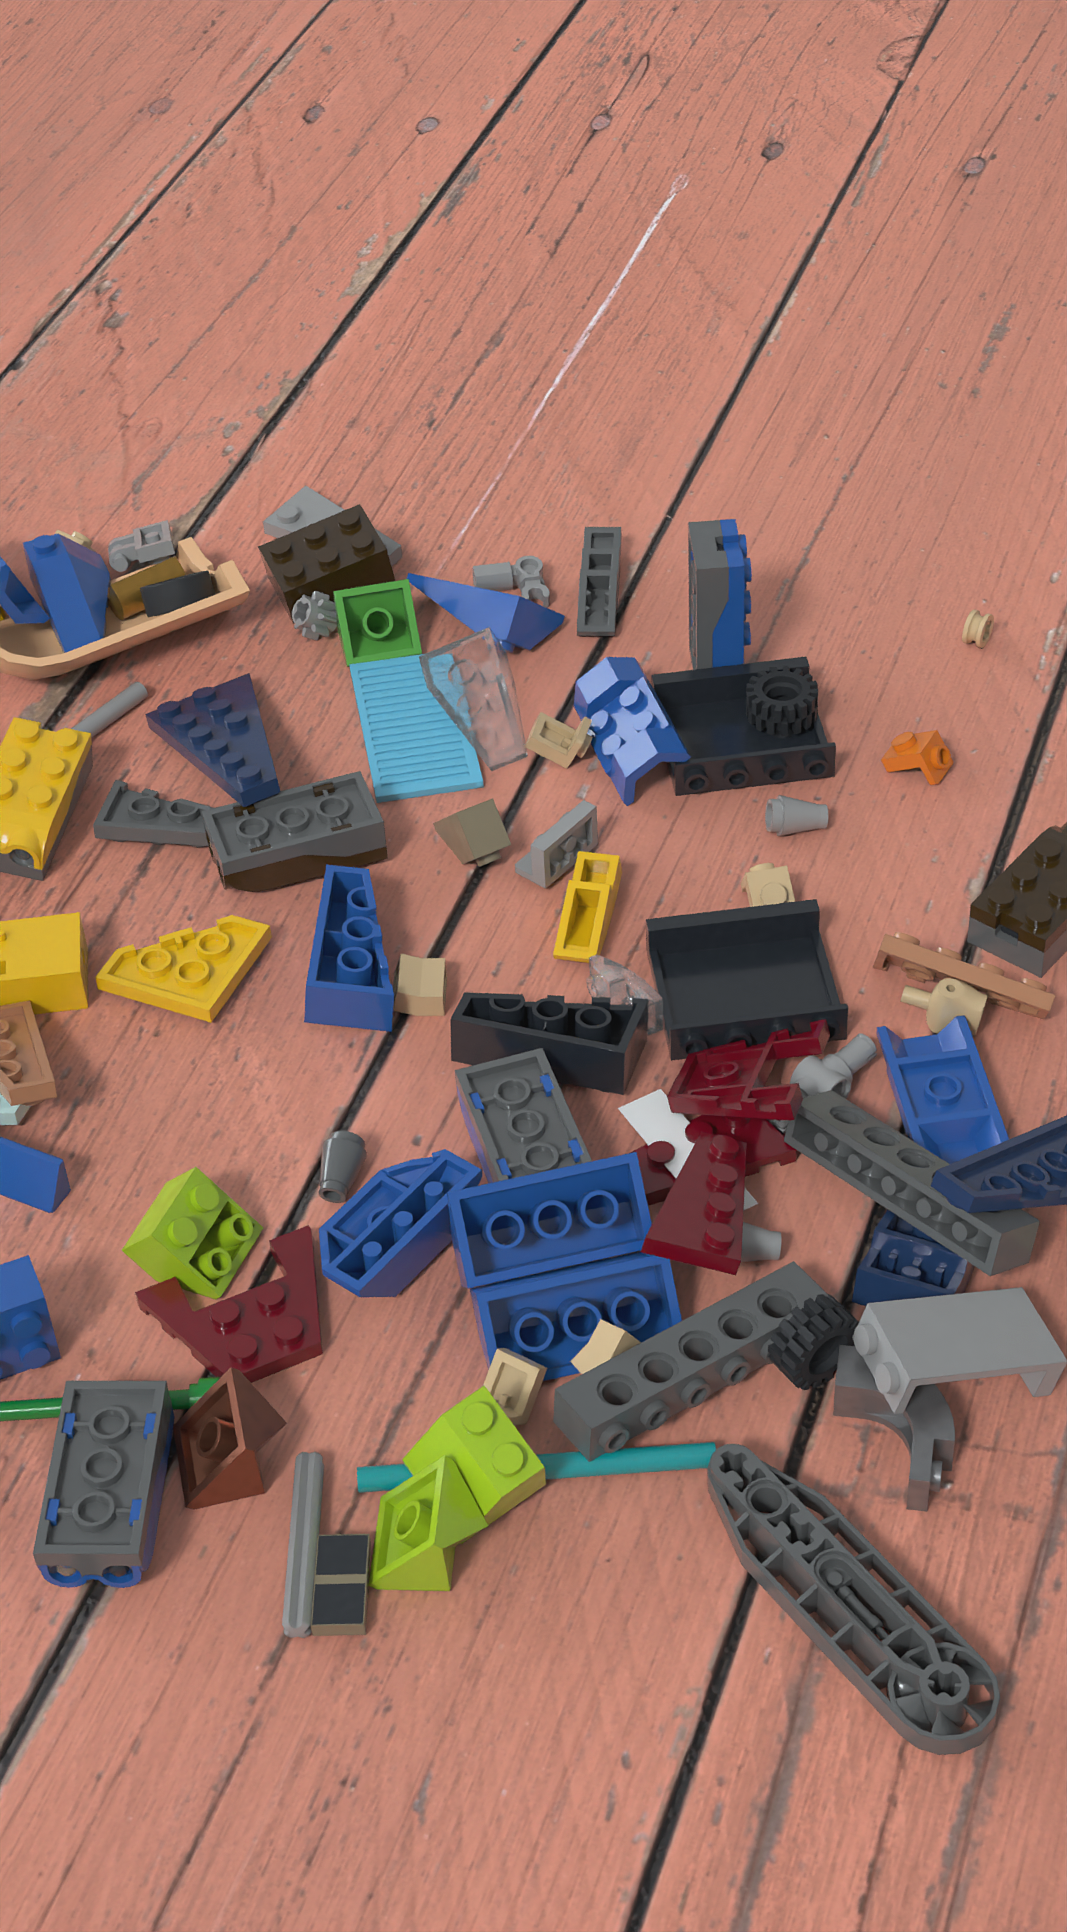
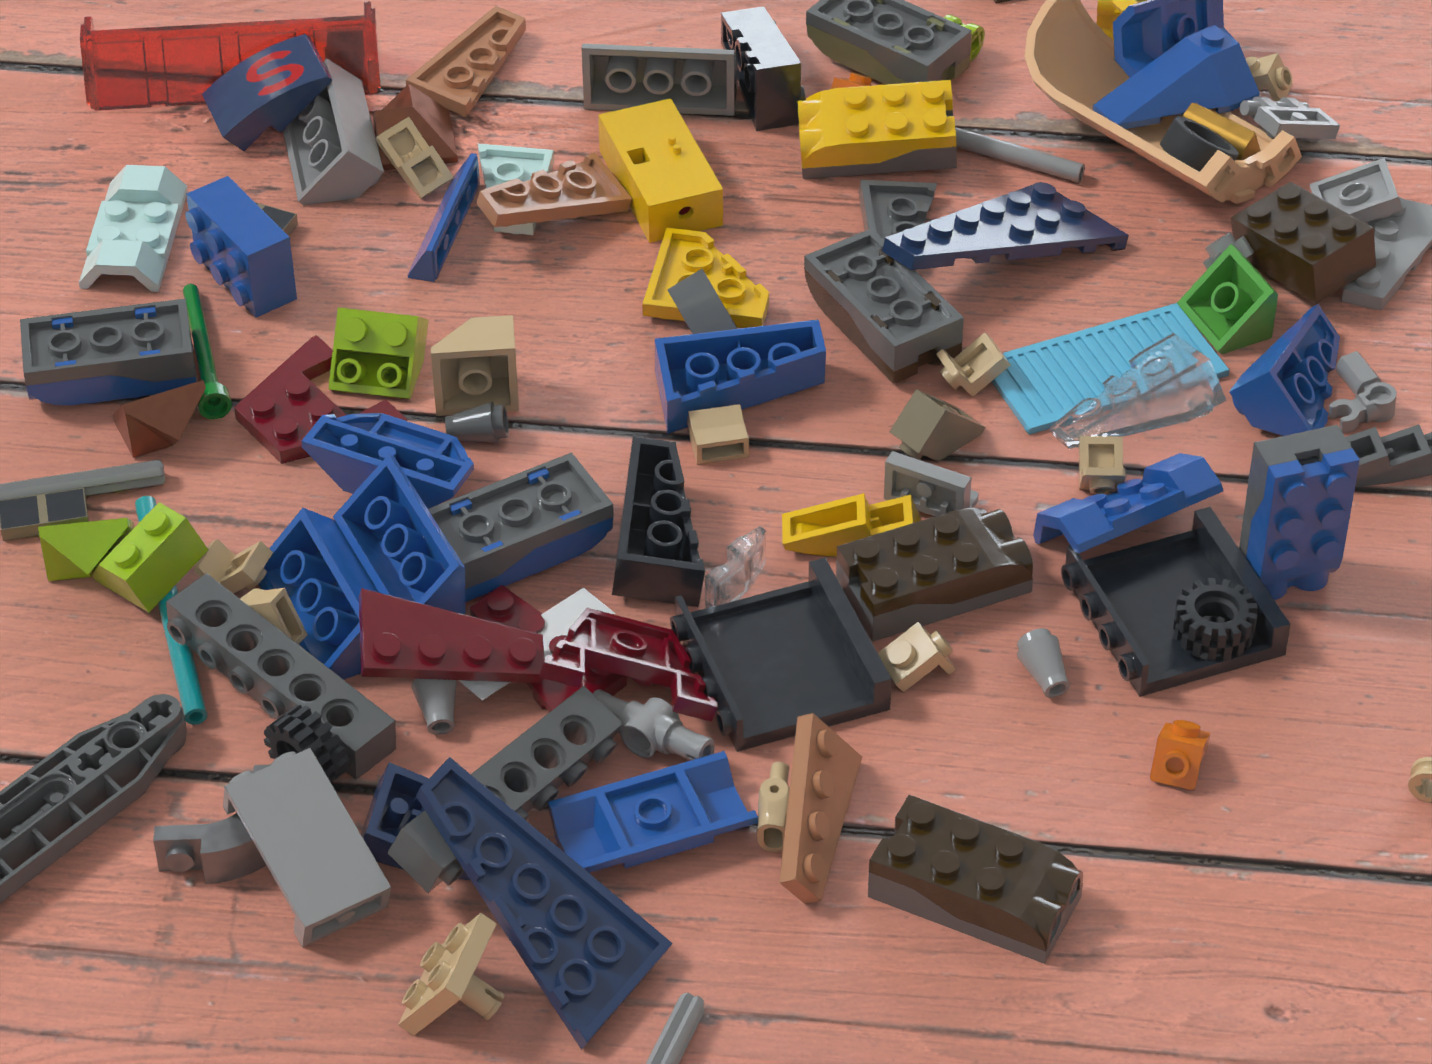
camera: 75 degrees right, 0 degrees up
none -> tan slope [431,315,519,416]
none -> dark grey slope [667,269,738,334]
none -> dark brown piece [836,507,1033,642]
none -> tan bracket [936,332,1011,397]
none -> light grey plate [1309,158,1403,223]

